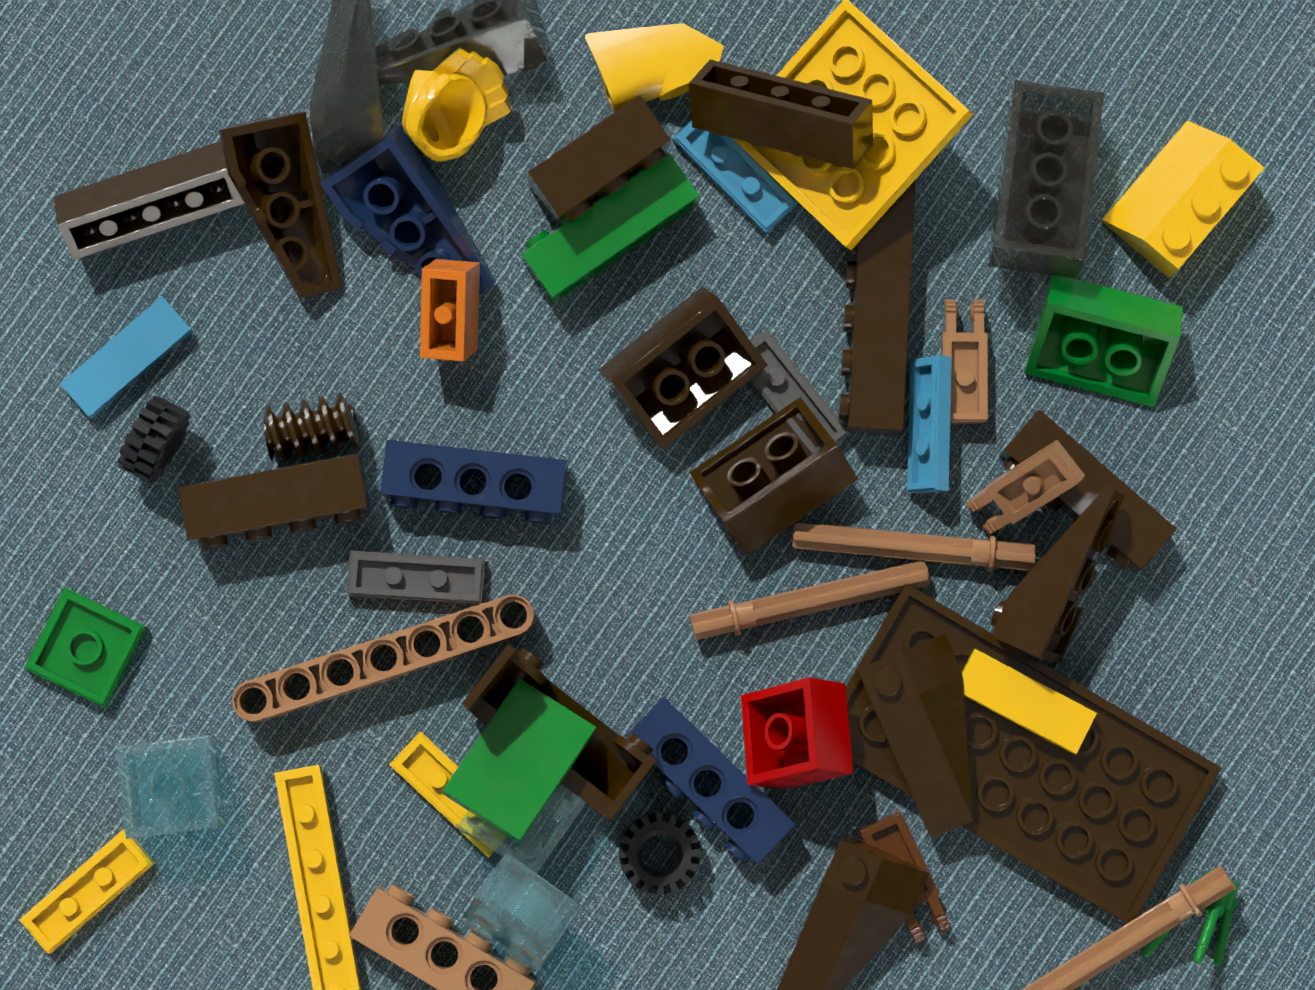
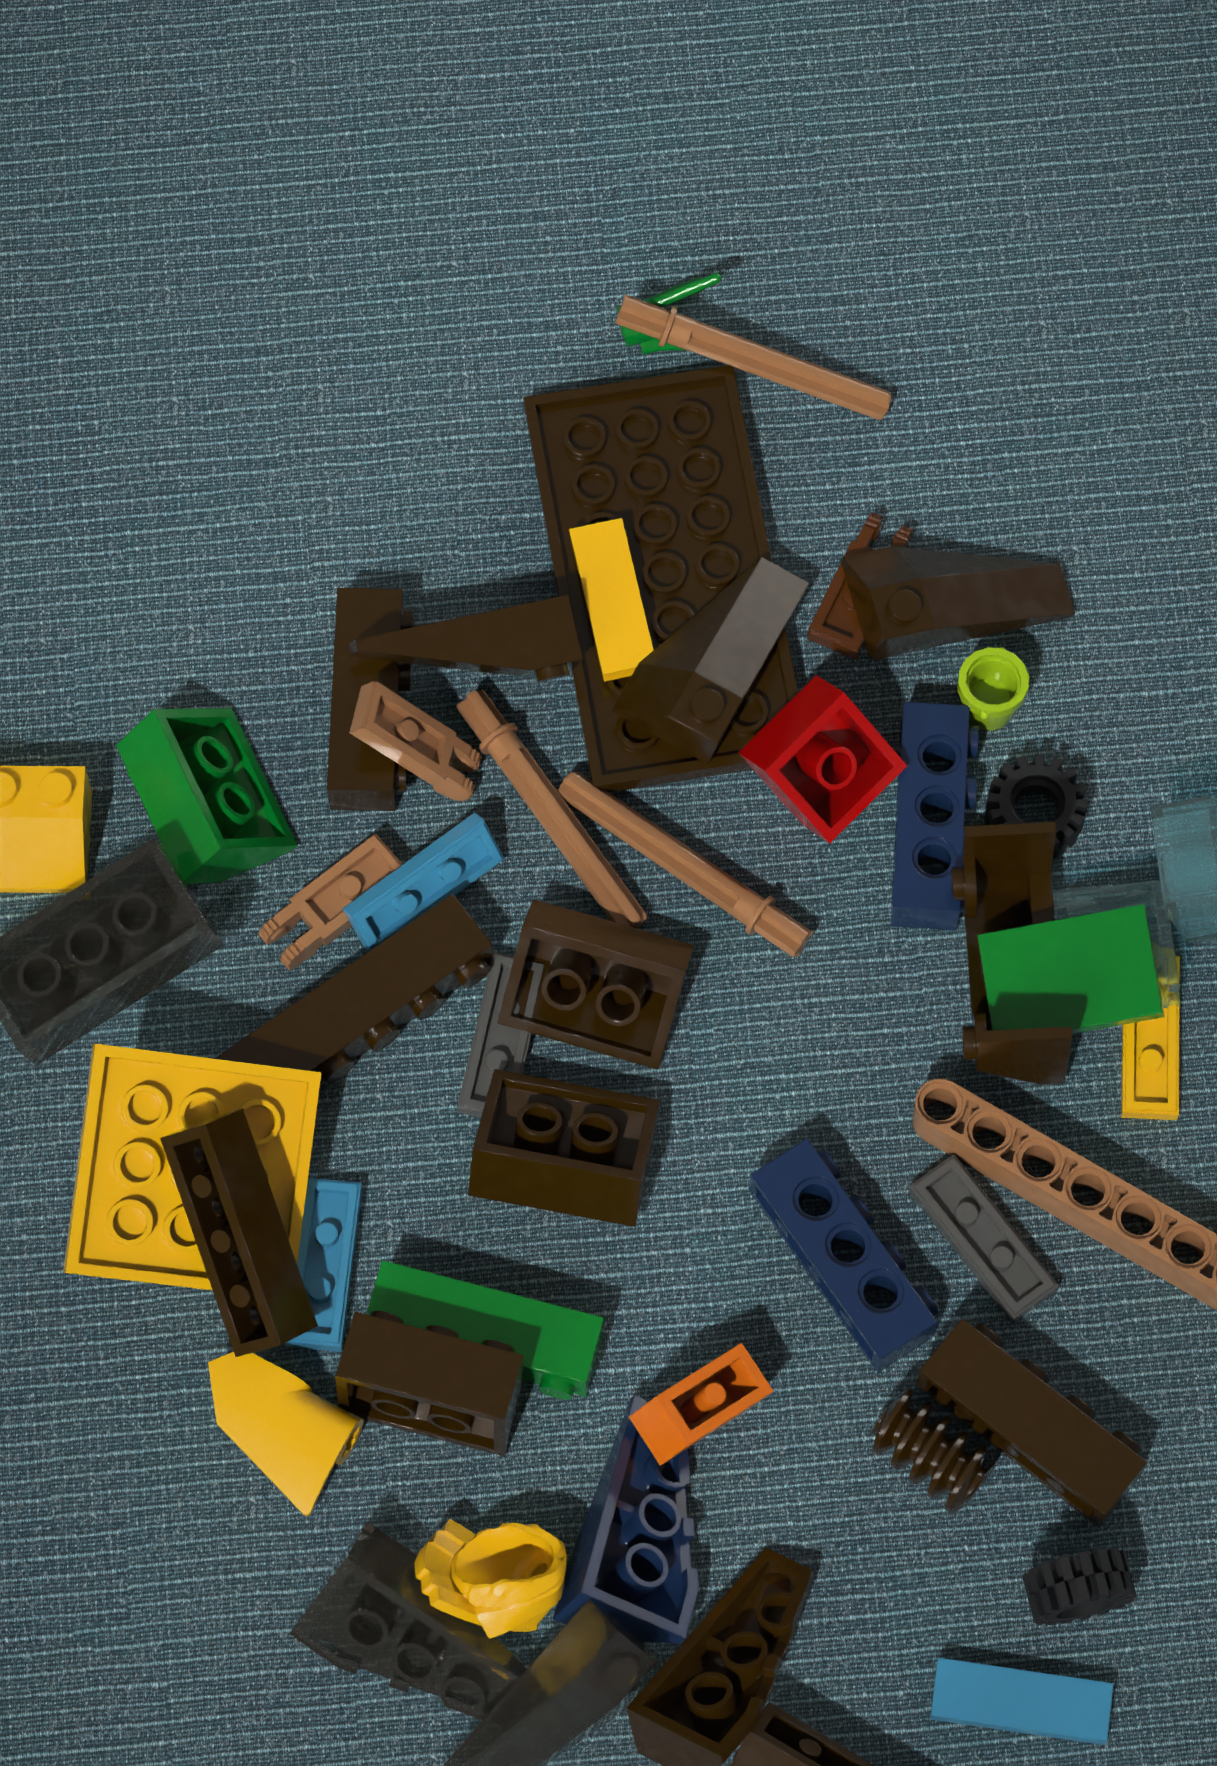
camera: 130 degrees left, 15 degrees down
none -> lime piece [957,647,1029,731]

